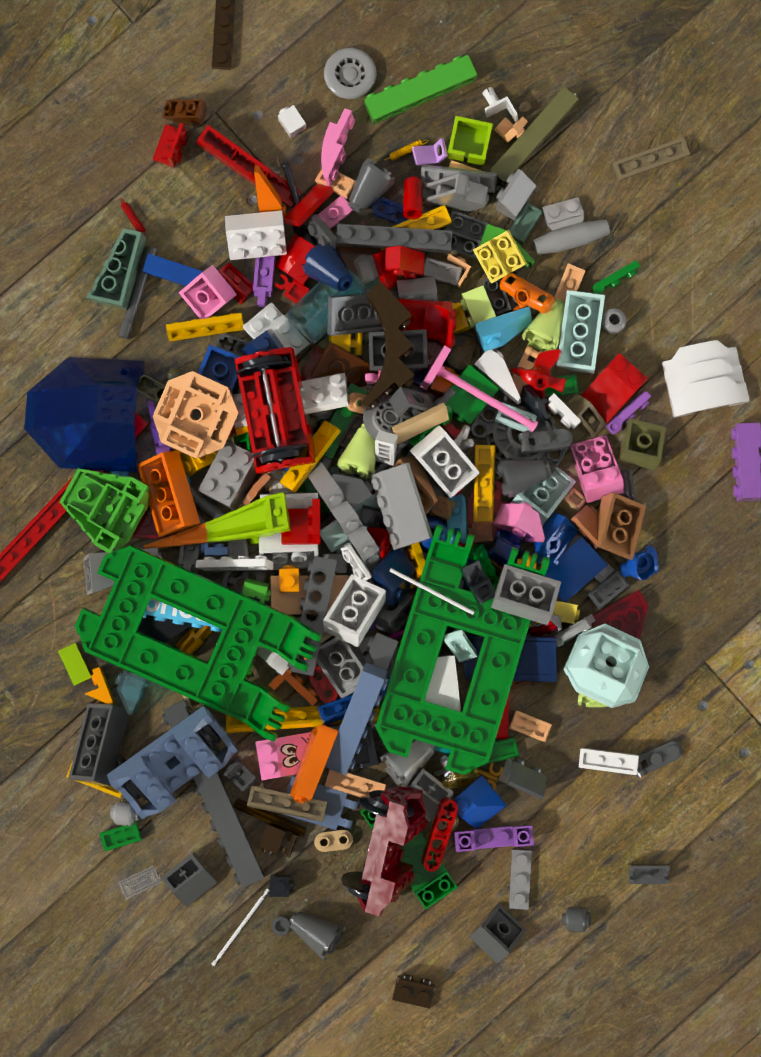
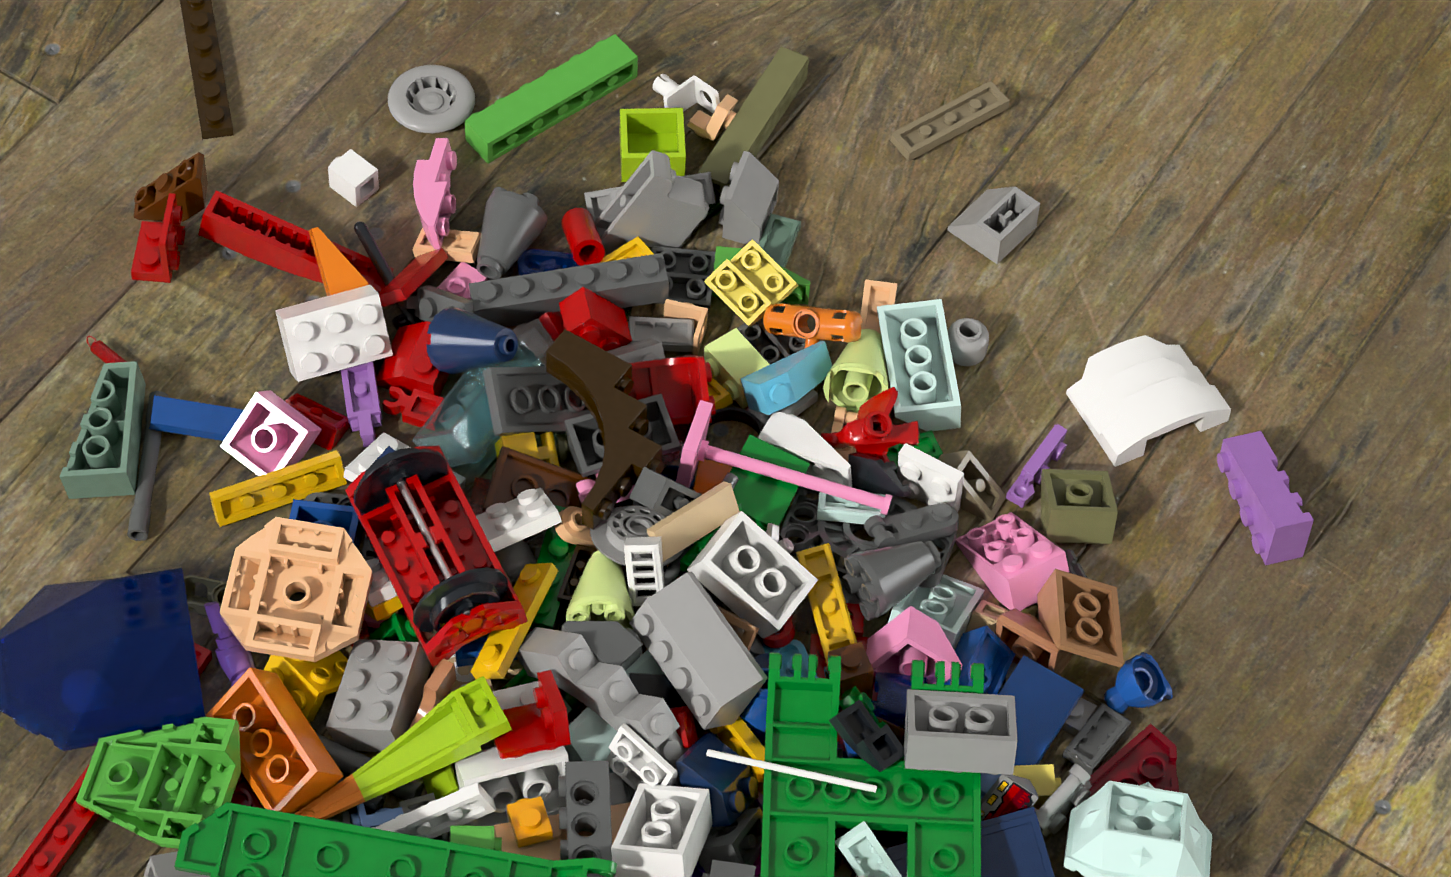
camera: 15 degrees left, 30 degrees down
yellow piece [384,139,428,161] -> none
lavender bracket [412,138,448,166] -> none
clear orange plate [431,495,457,520] -> none
light grey plate [533,197,610,255] -> none
red slope [581,353,648,423] -> none
green plate [591,260,640,295] -> none
none -> light grey slope [947,186,1040,264]

